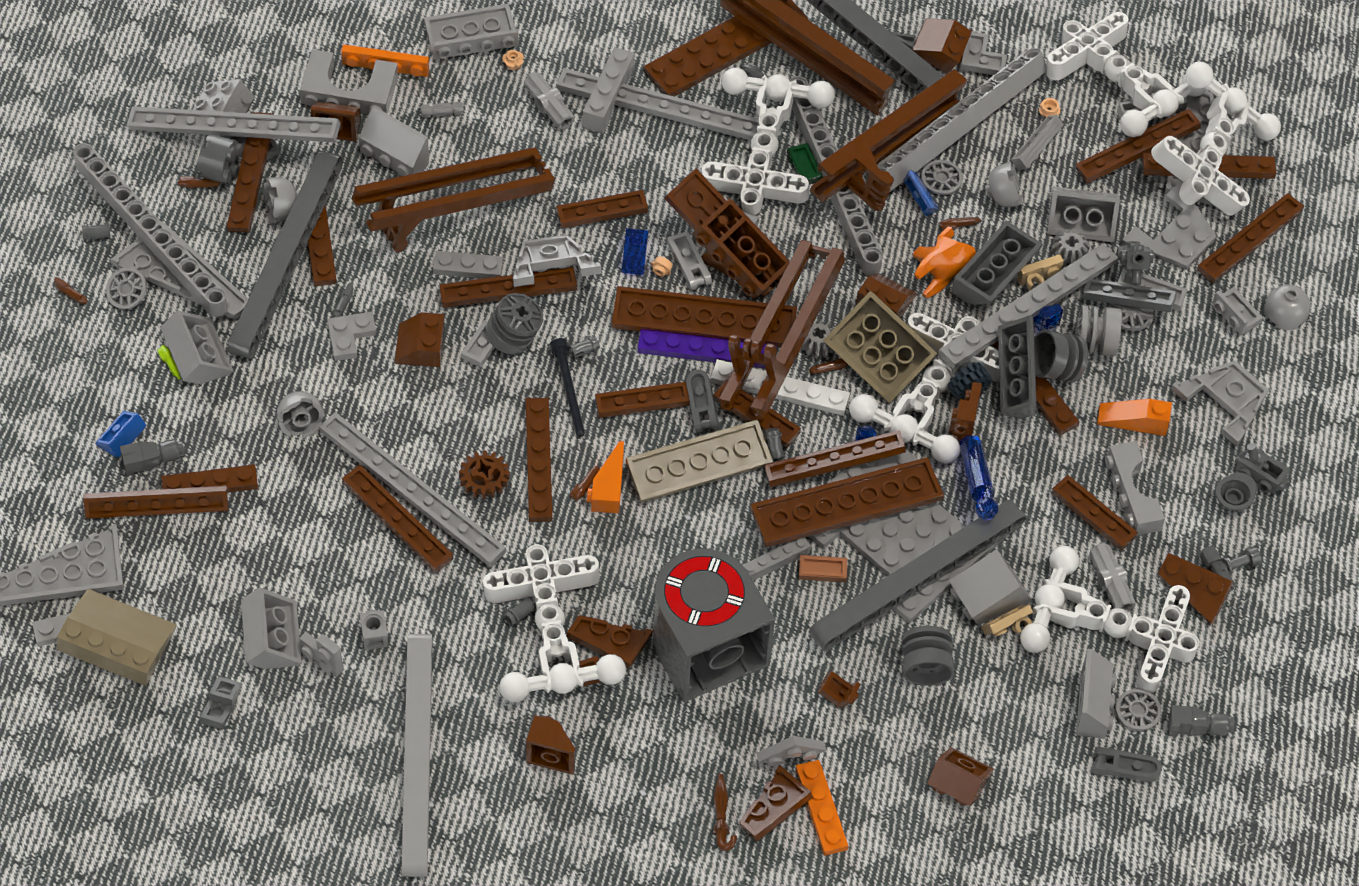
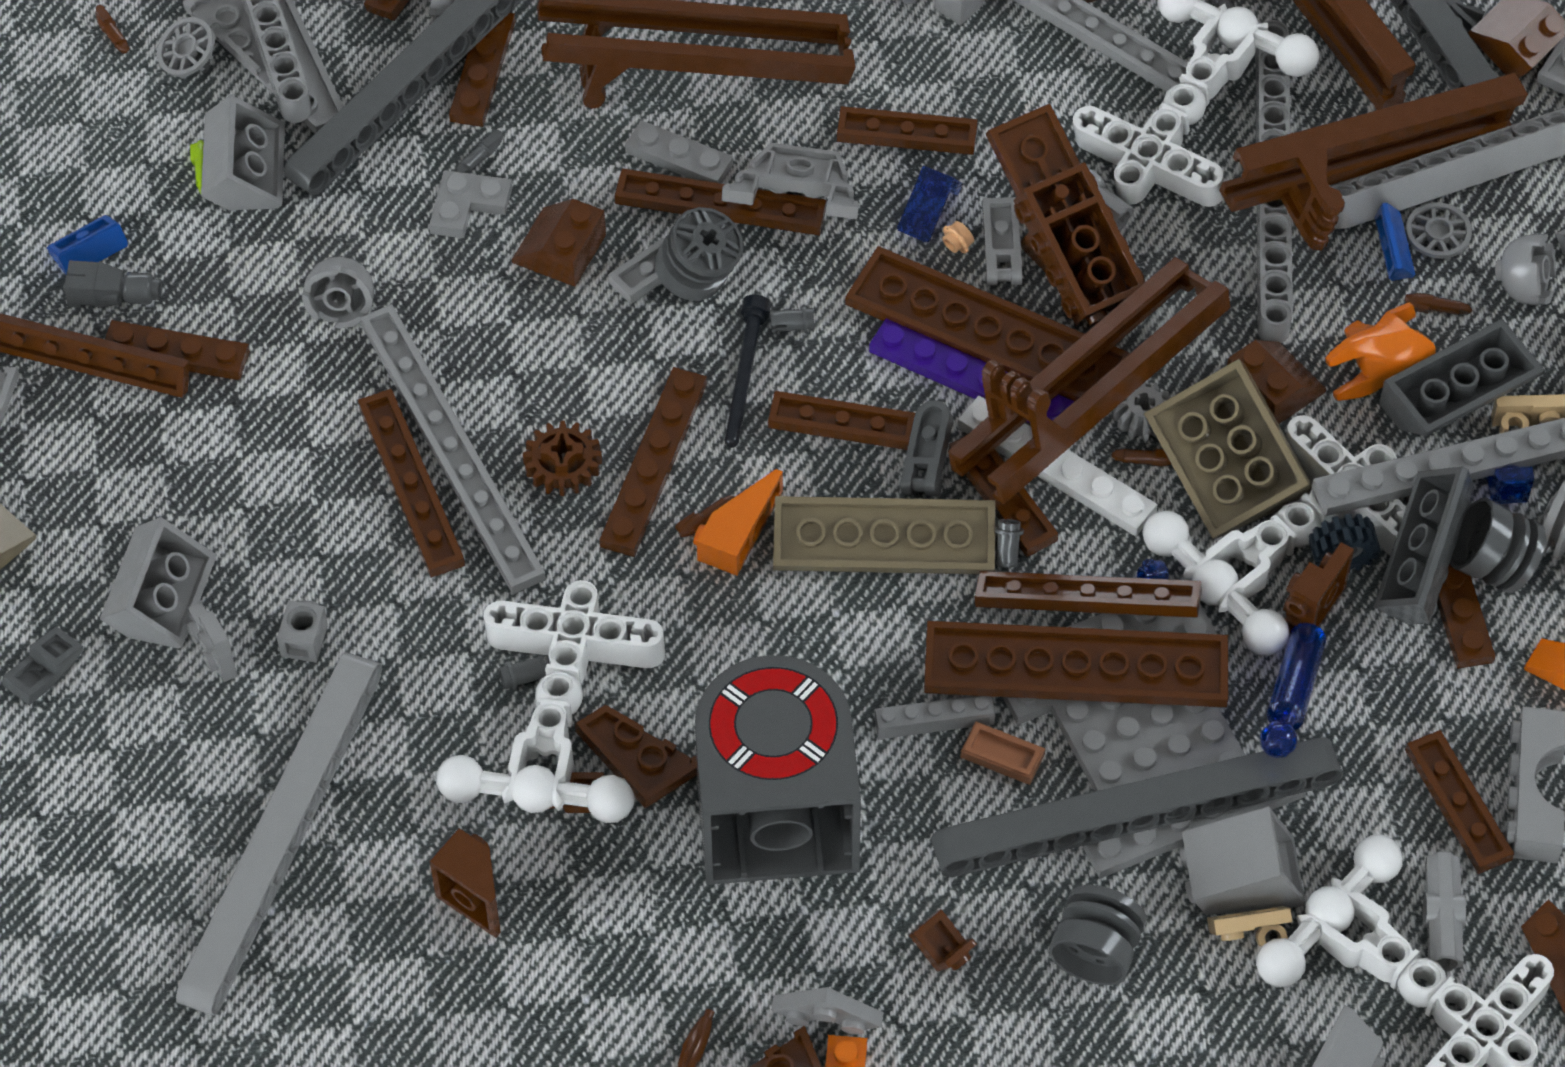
camera: 25 degrees right, 0 degrees up
dark green tile [787,143,823,185] -> none

